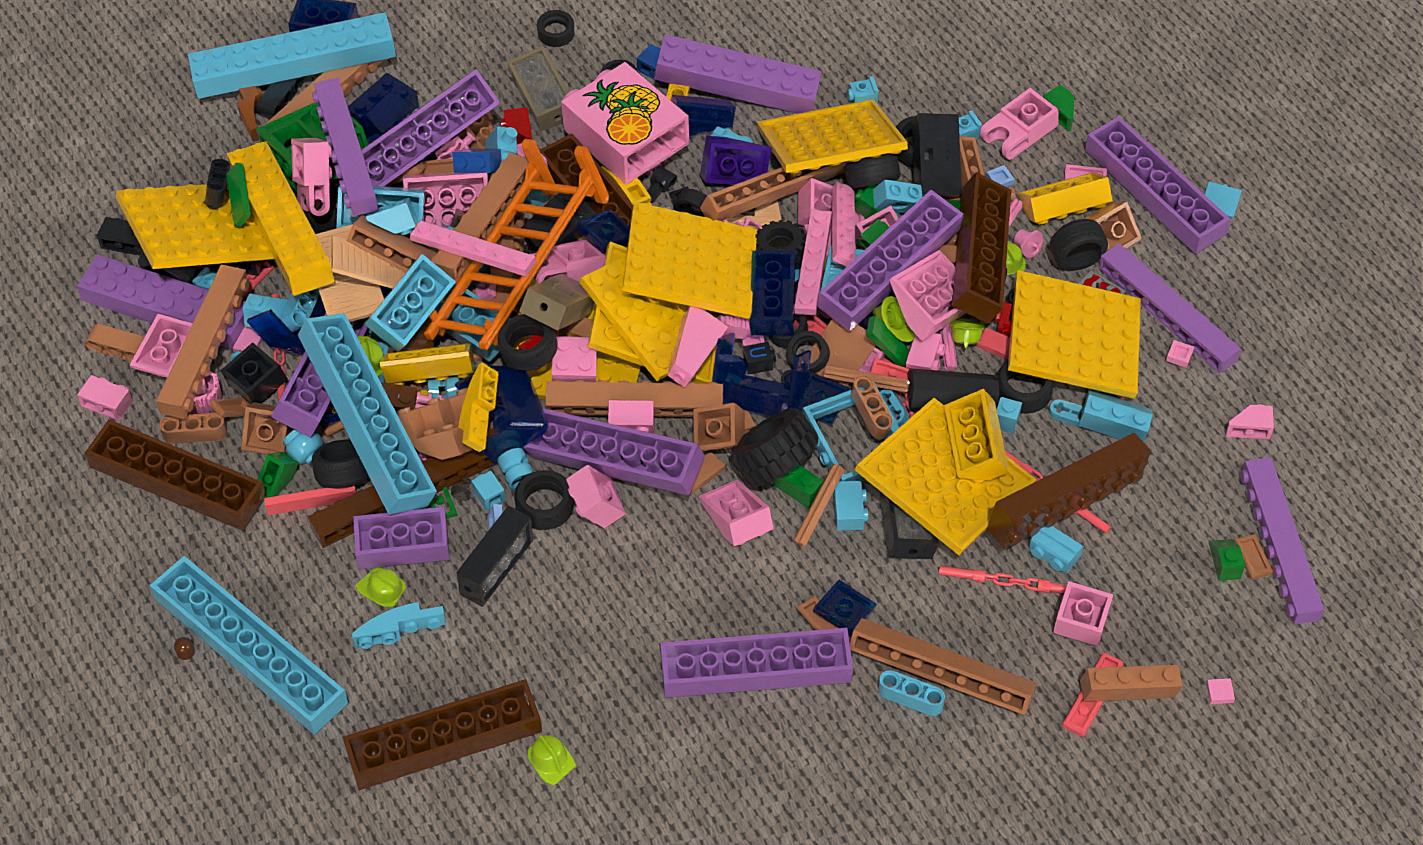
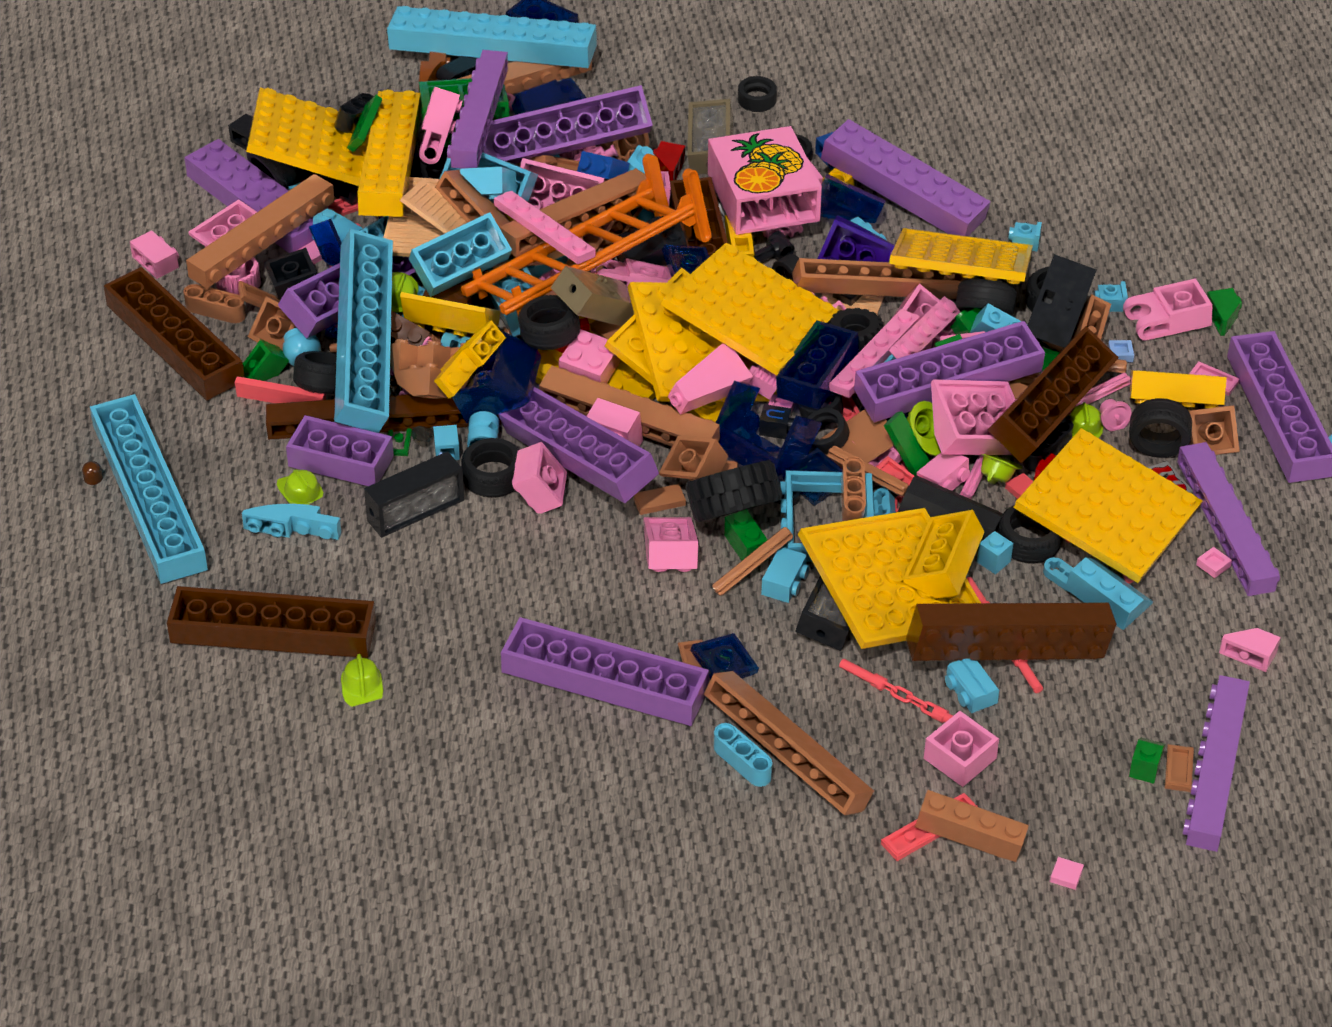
camera: 25 degrees right, 10 degrees down
nougat beam [84,324,145,361] -> none

